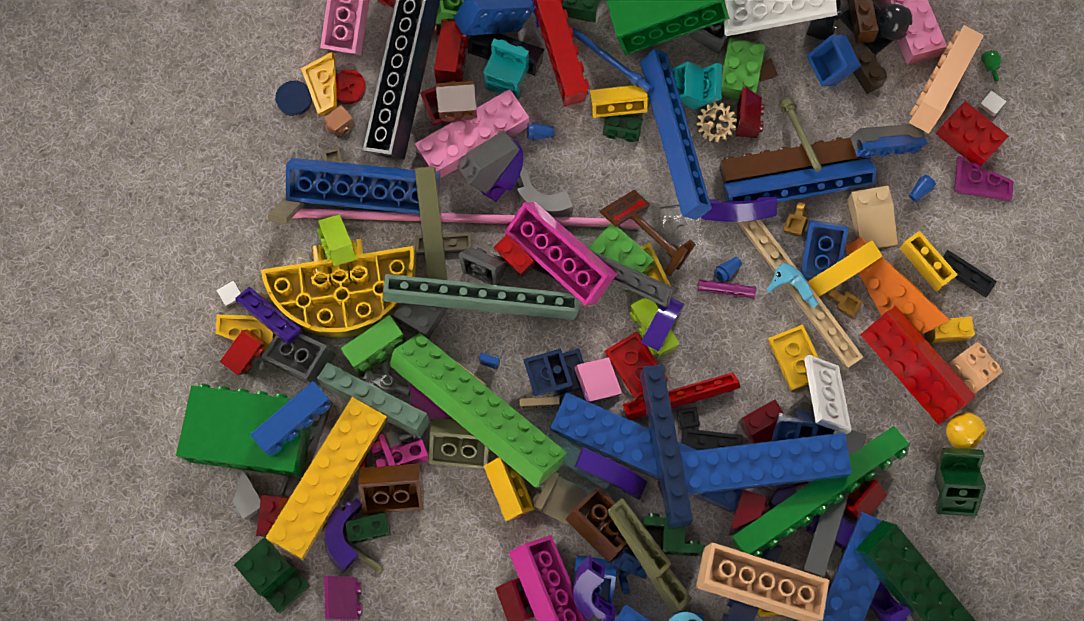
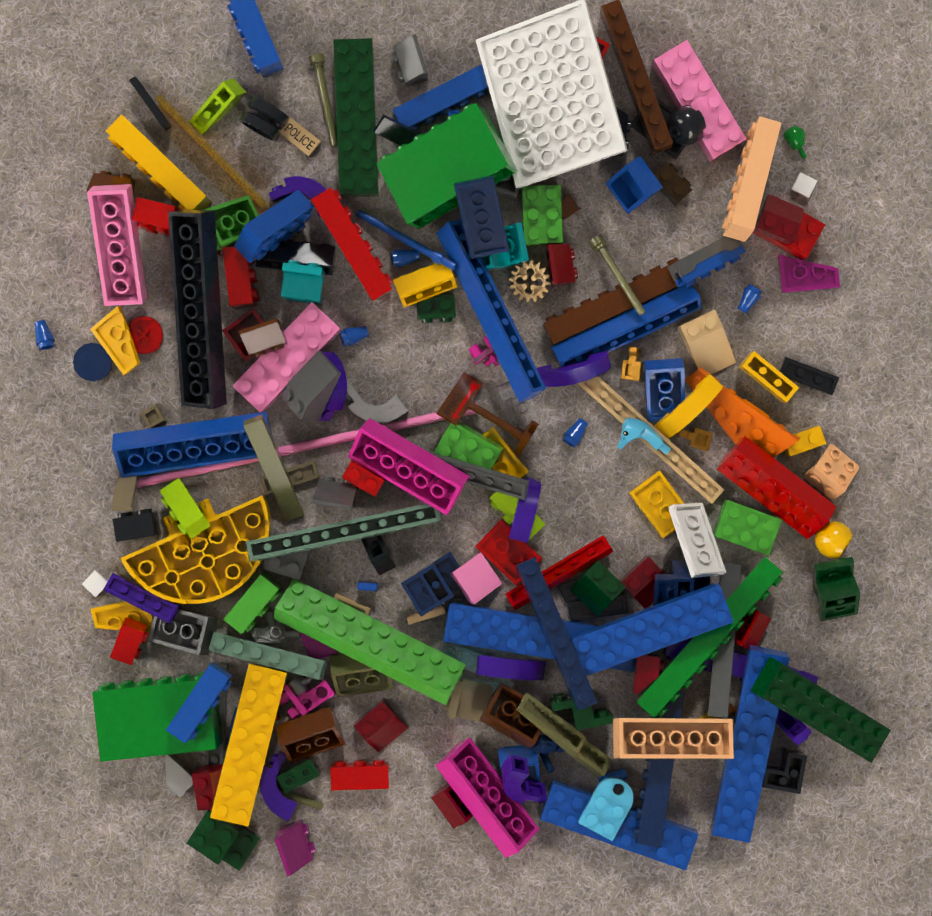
camera: 15 degrees left, 15 degrees up
nougat brick [324,105,355,138] -> none
yellow brick [484,457,535,521] -> none
magenta pin [697,279,756,299] -> none
none -> blue cone [34,320,55,350]
none -> black brick [112,508,161,542]
none -> red brick [330,759,389,791]
none -> dark red slope [353,699,408,752]
none -> black slope [361,535,396,576]
none -> blue cone [390,249,420,268]
none -> dark blue tile [454,175,509,259]
none -> dark pink hips [468,336,499,367]
none -> dark green slope [570,561,626,617]
none -> bright green brick [713,499,782,556]
none -> dark red slope [754,194,804,245]

